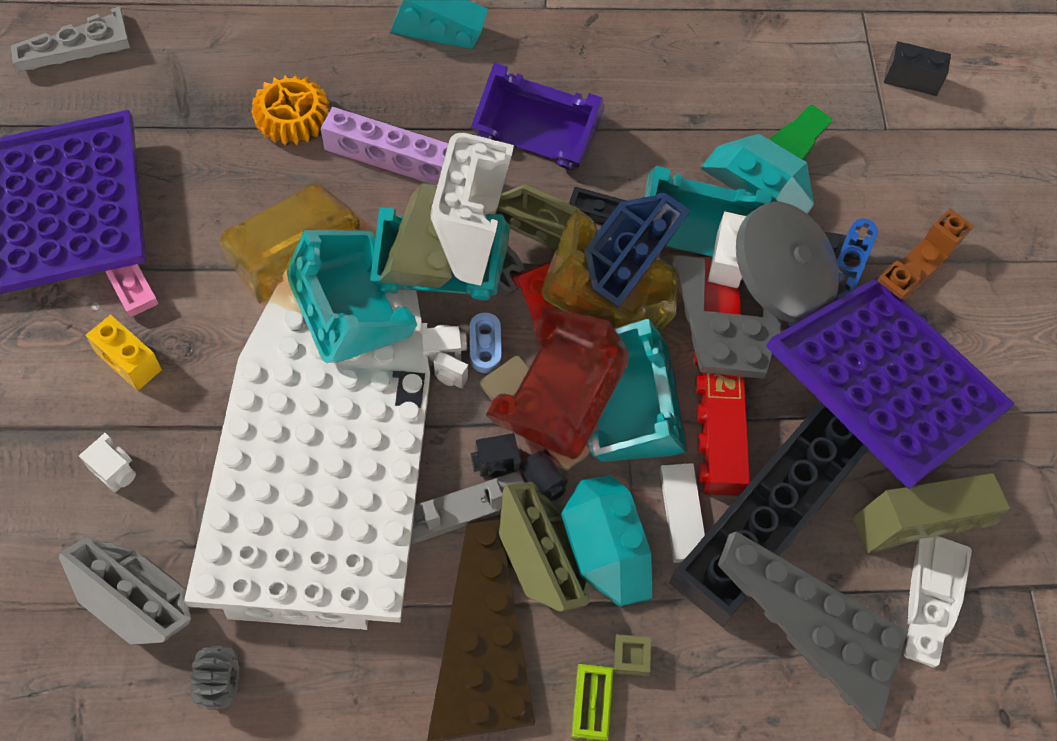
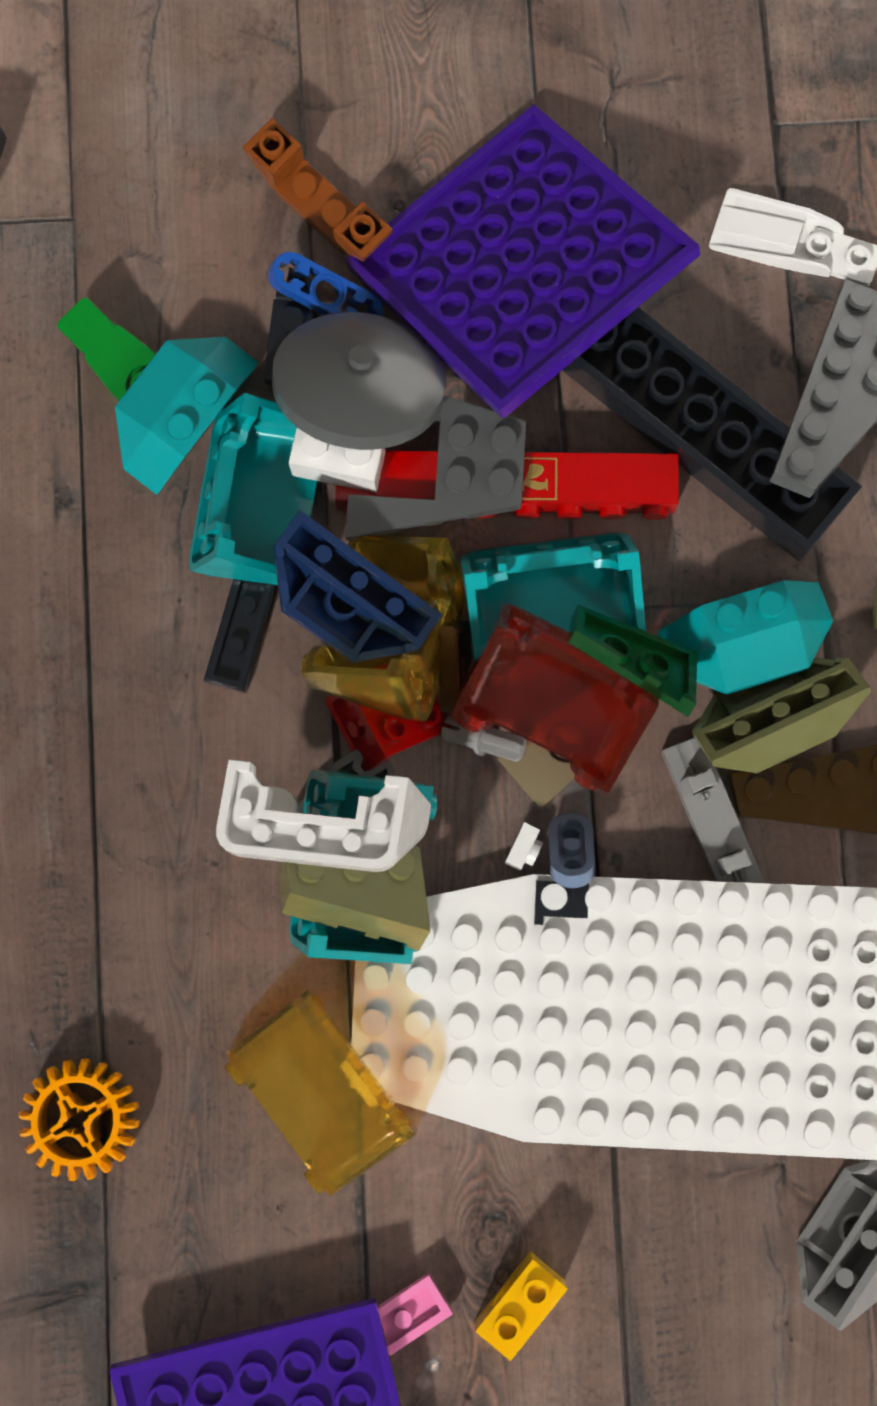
camera: 85 degrees left, 20 degrees up
white brick [79,433,136,493] -> none
teal windscreen [287,230,418,363] -> none
lavender brick [321,107,449,185] -> none
white brick [420,323,467,365] -> none
light blue plate [470,313,501,373] -> none
black brick [470,433,521,477] -> none
dark purple windscreen [471,62,605,170] -> none
olive wedge [495,184,594,265] -> none
black brick [521,451,568,502] -> none
white tile [660,463,705,563] -> none
olive wedge [852,473,1010,554] -> none
none -> light grey axle [442,715,527,762]
none -> sand blue plate [549,813,595,888]
none -> dark green wing [568,605,697,717]

